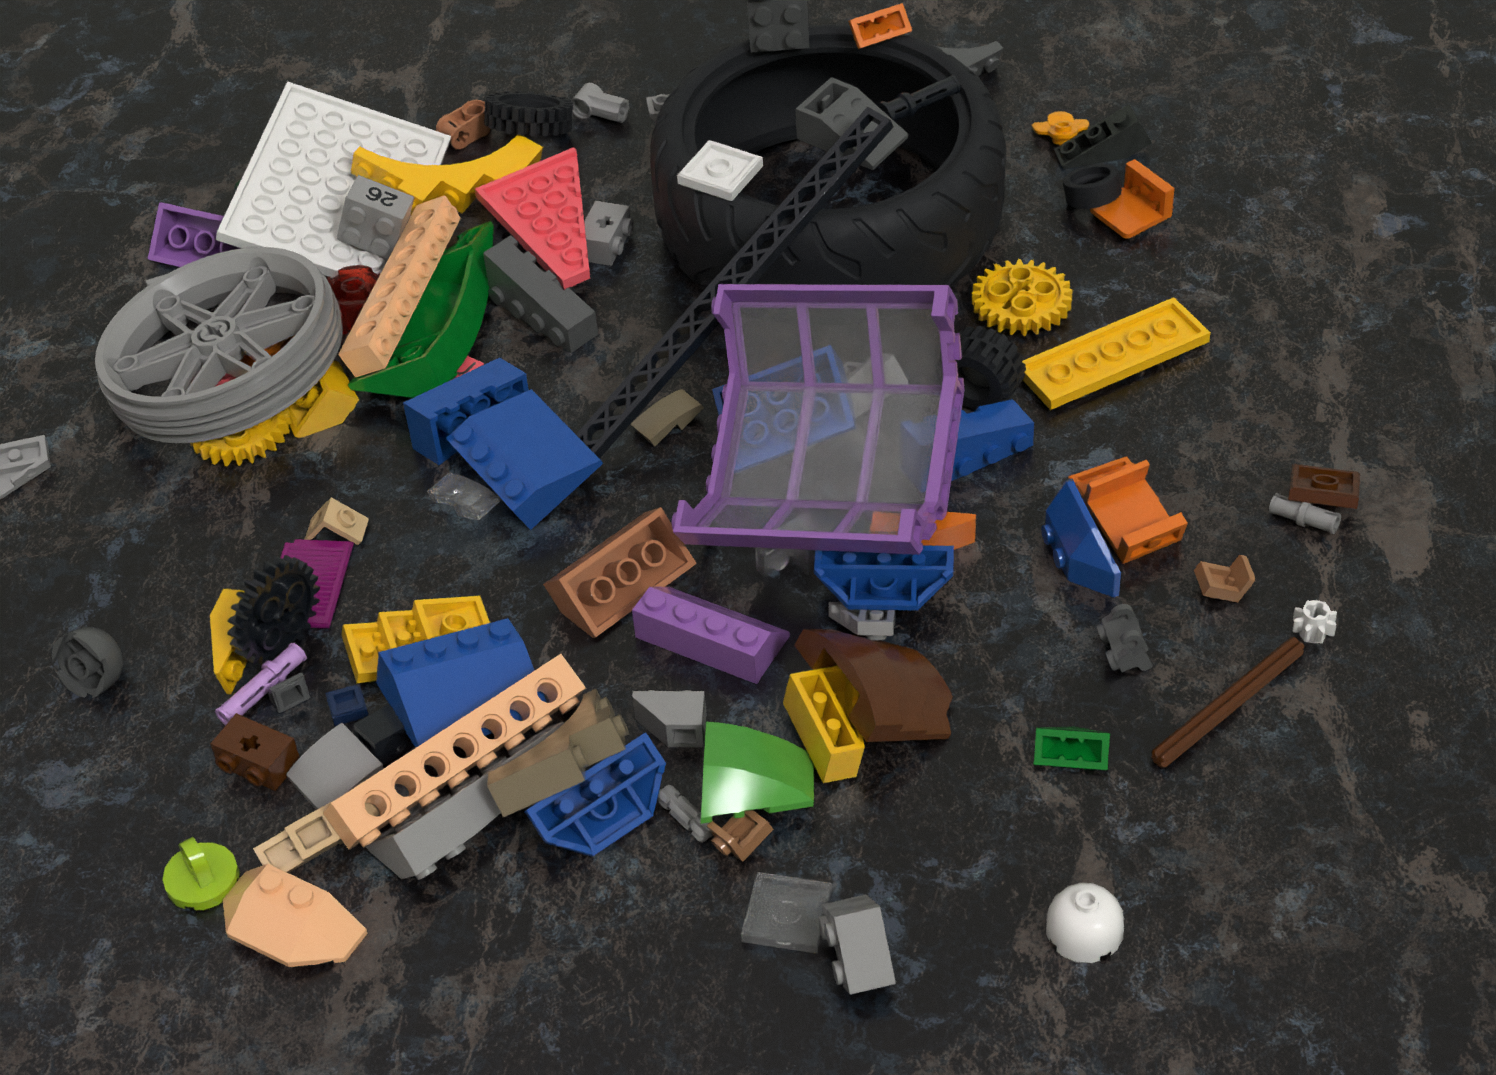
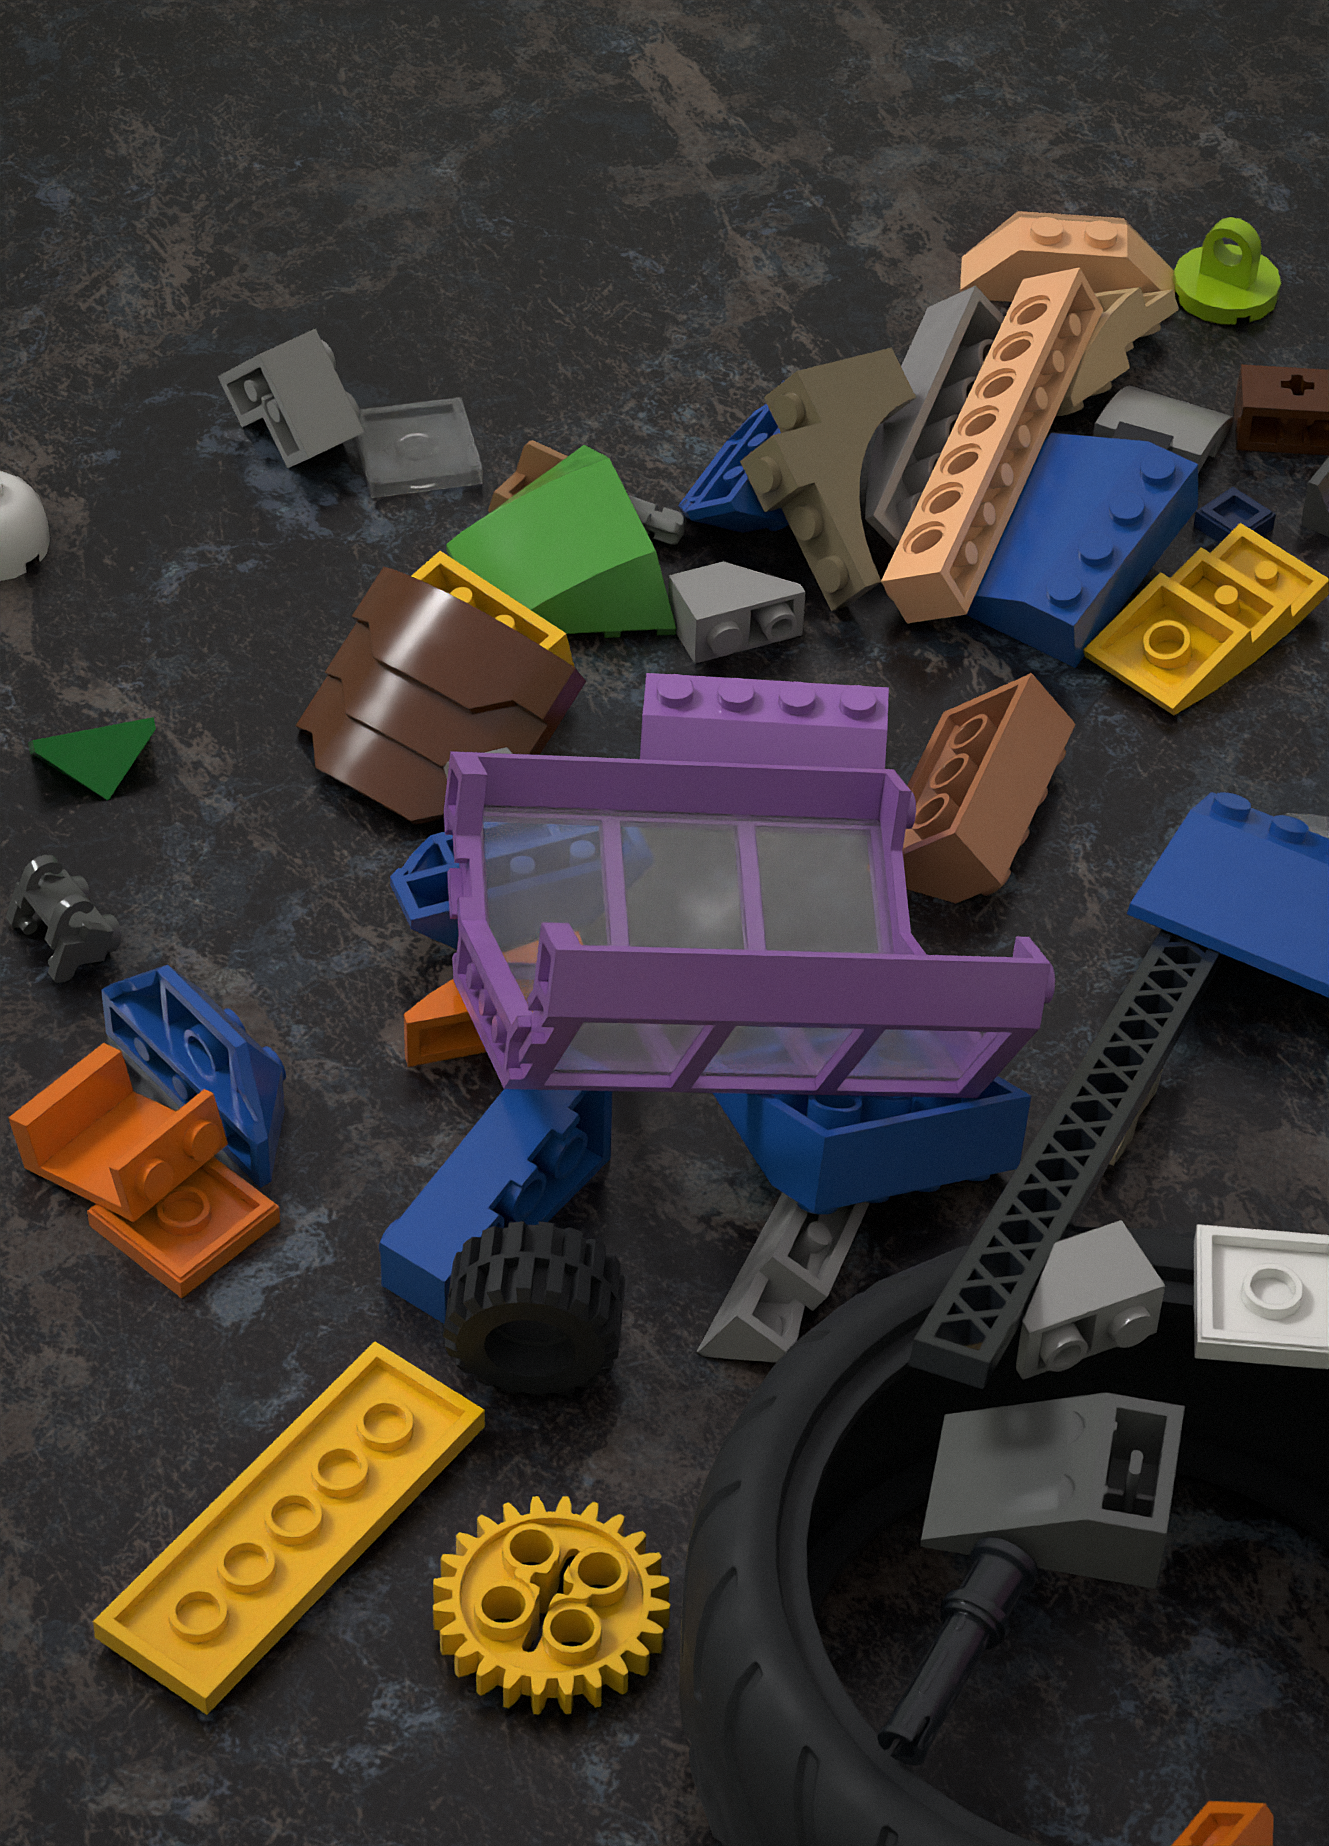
camera: 150 degrees right, 0 degrees up
none -> light grey slope [1016,1220,1165,1379]

